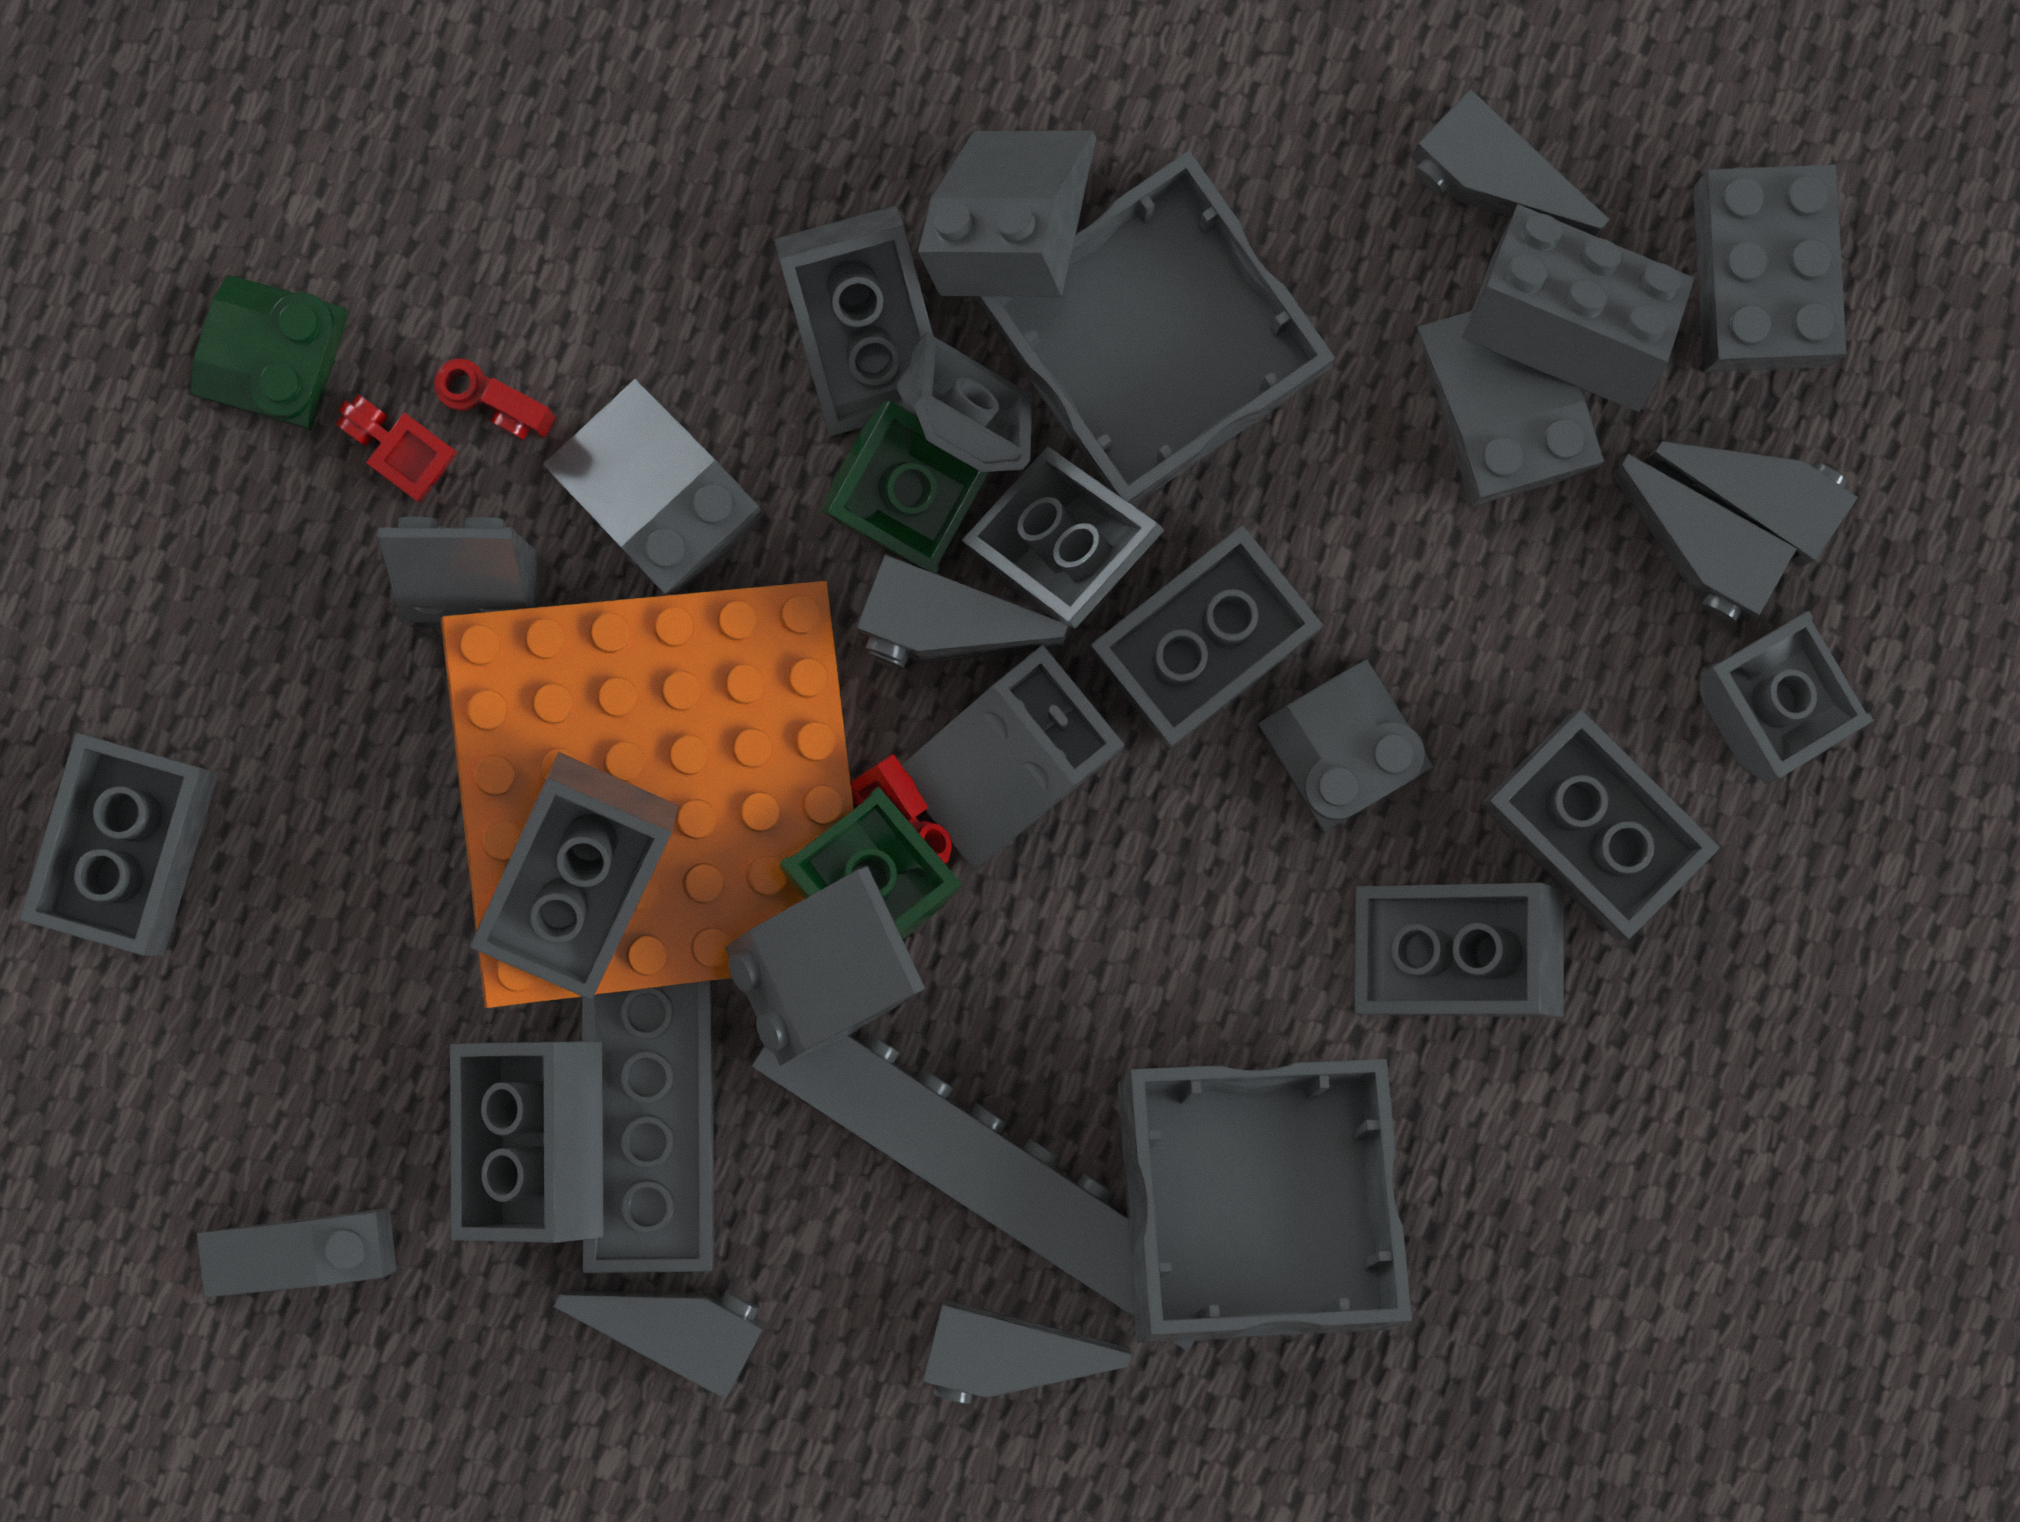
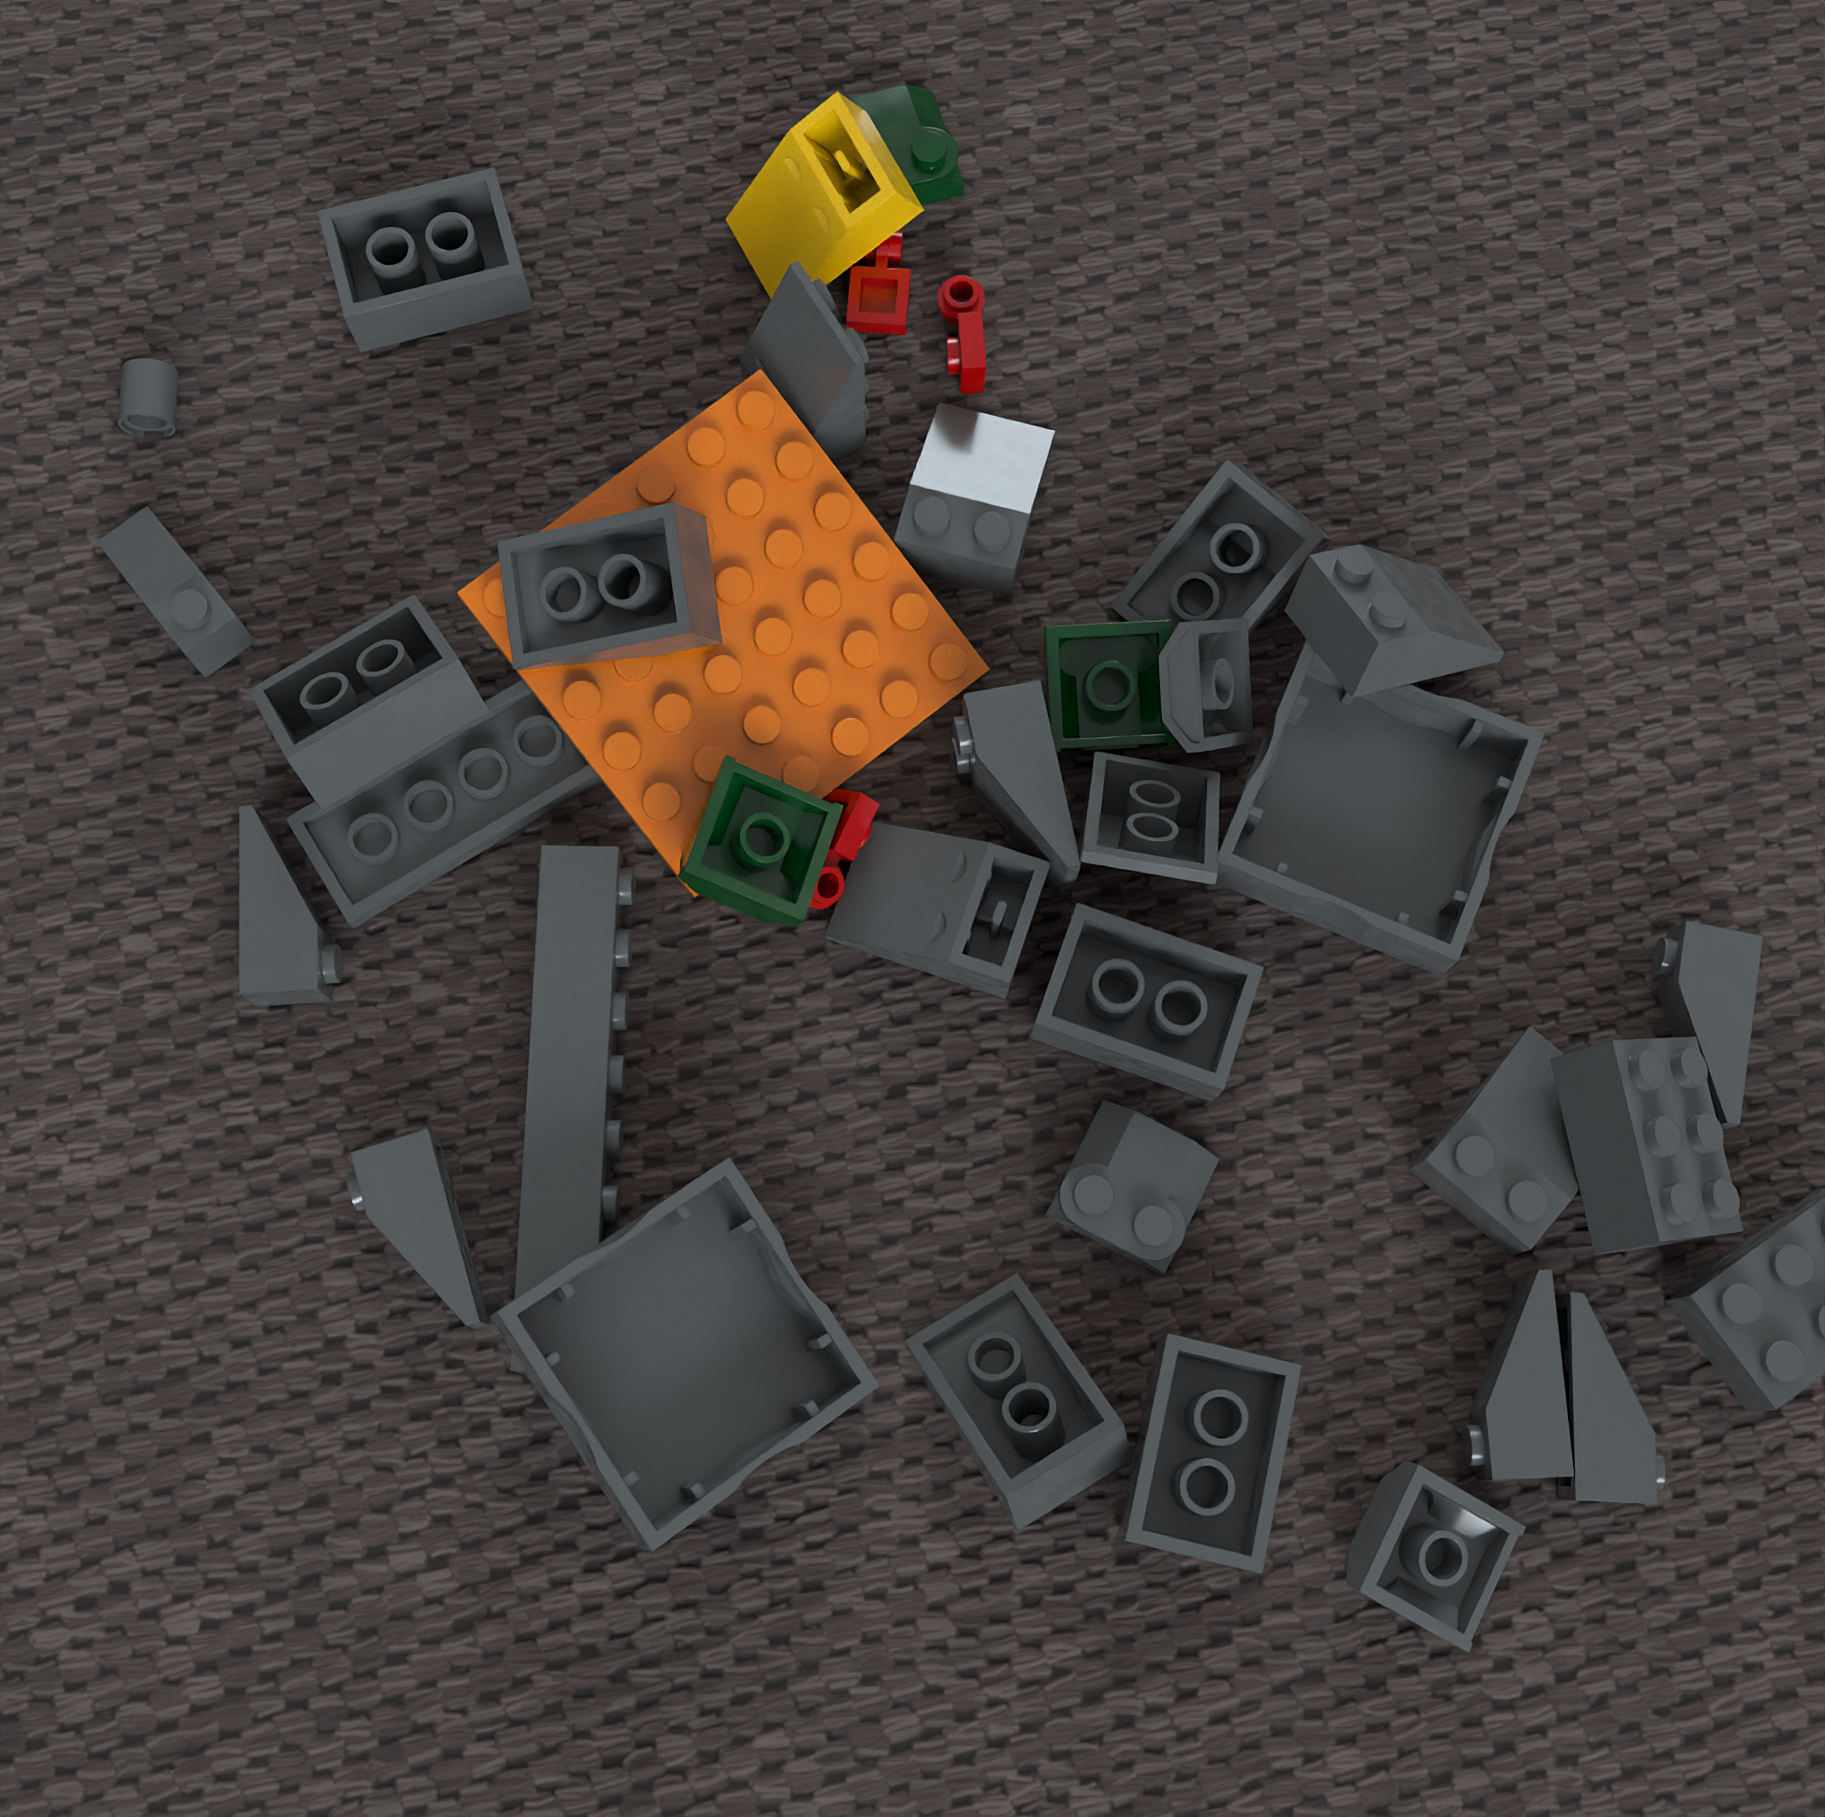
camera: 55 degrees right, 10 degrees down
dark grey slope [725,866,925,1066] -> none
none -> dark grey beam [118,358,179,437]
none -> yellow slope [725,91,924,299]

